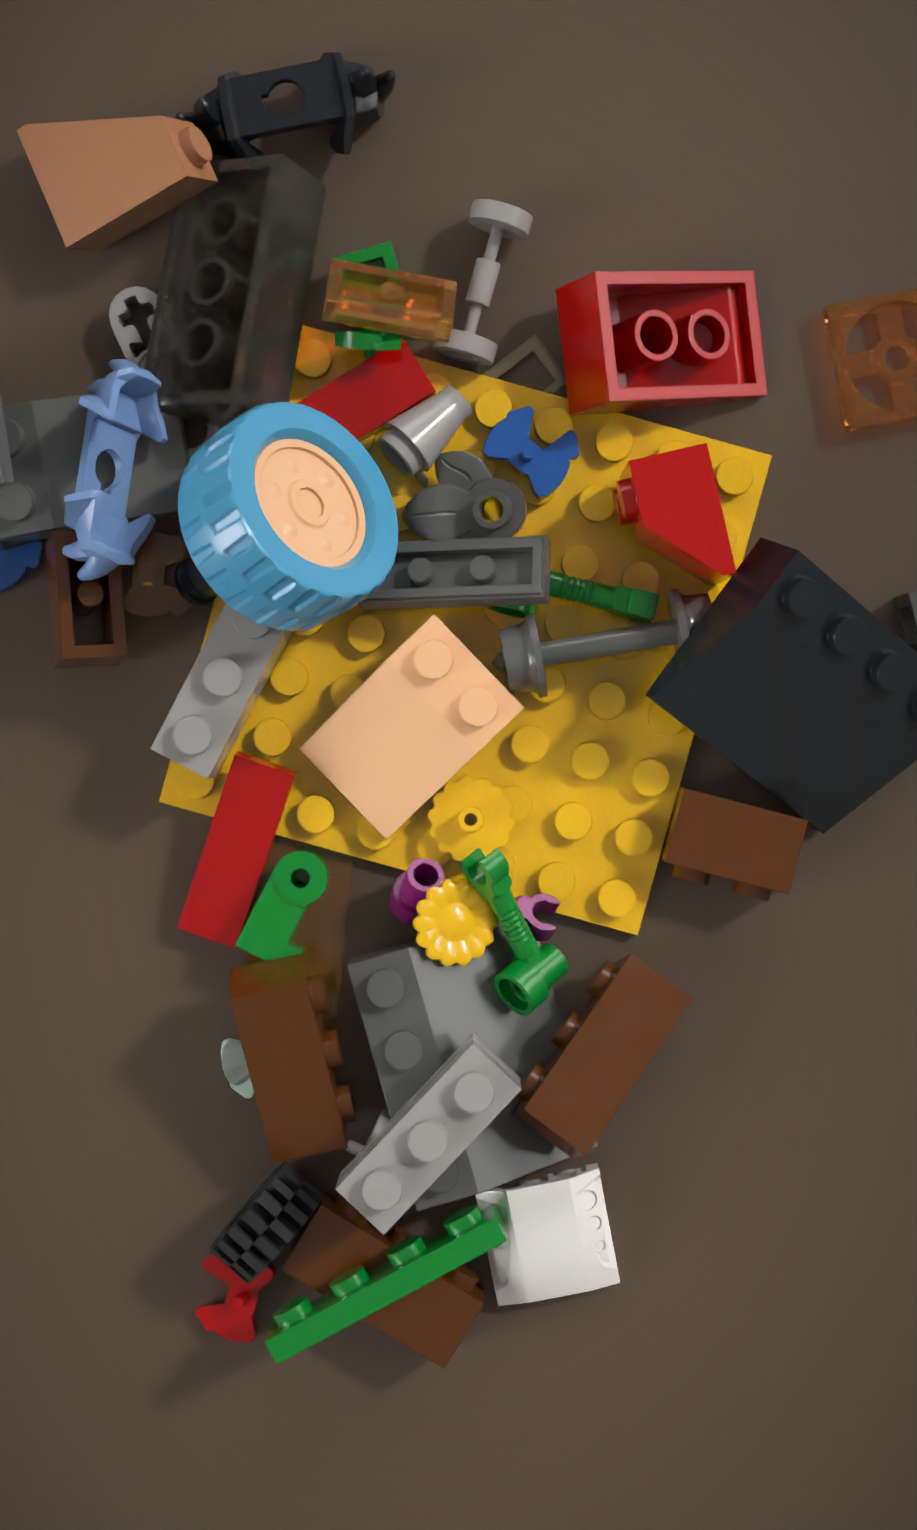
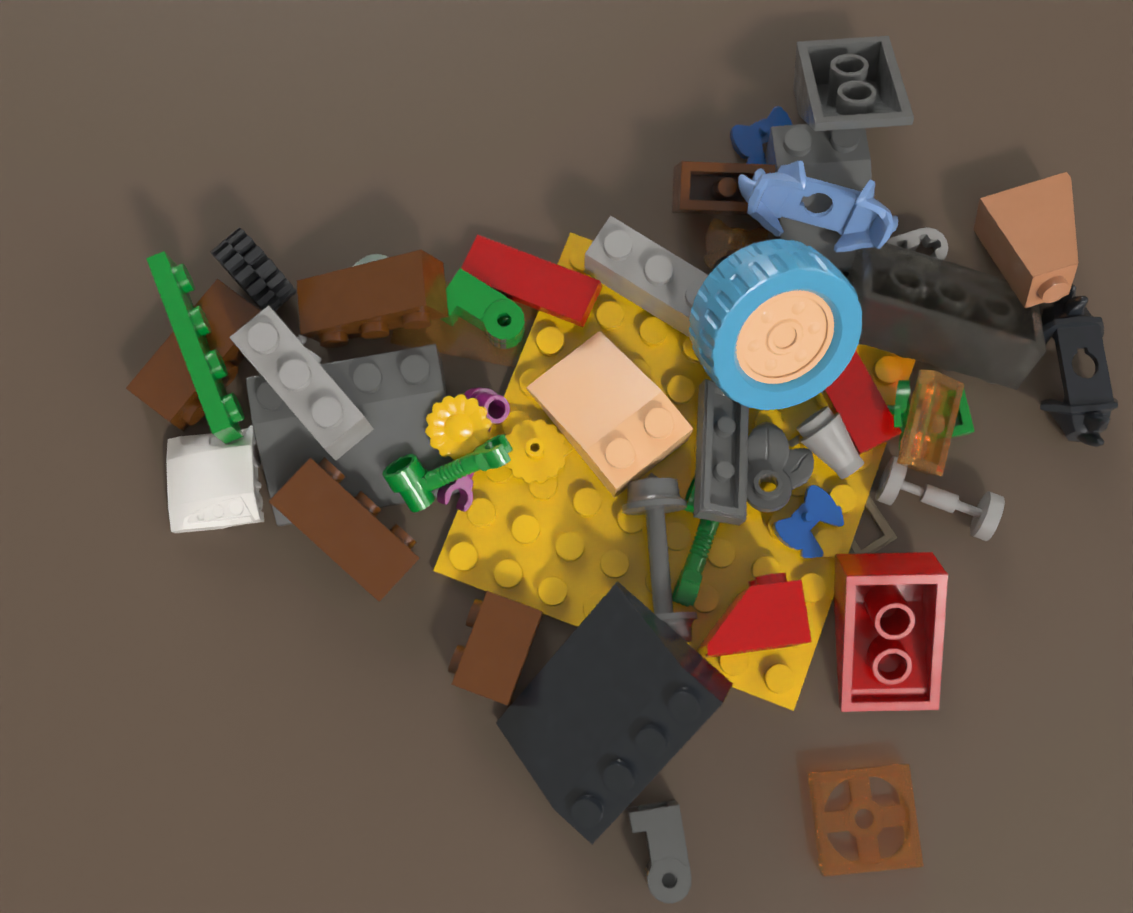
camera: 95 degrees right, 10 degrees down
red piece [195,1254,276,1343] -> none

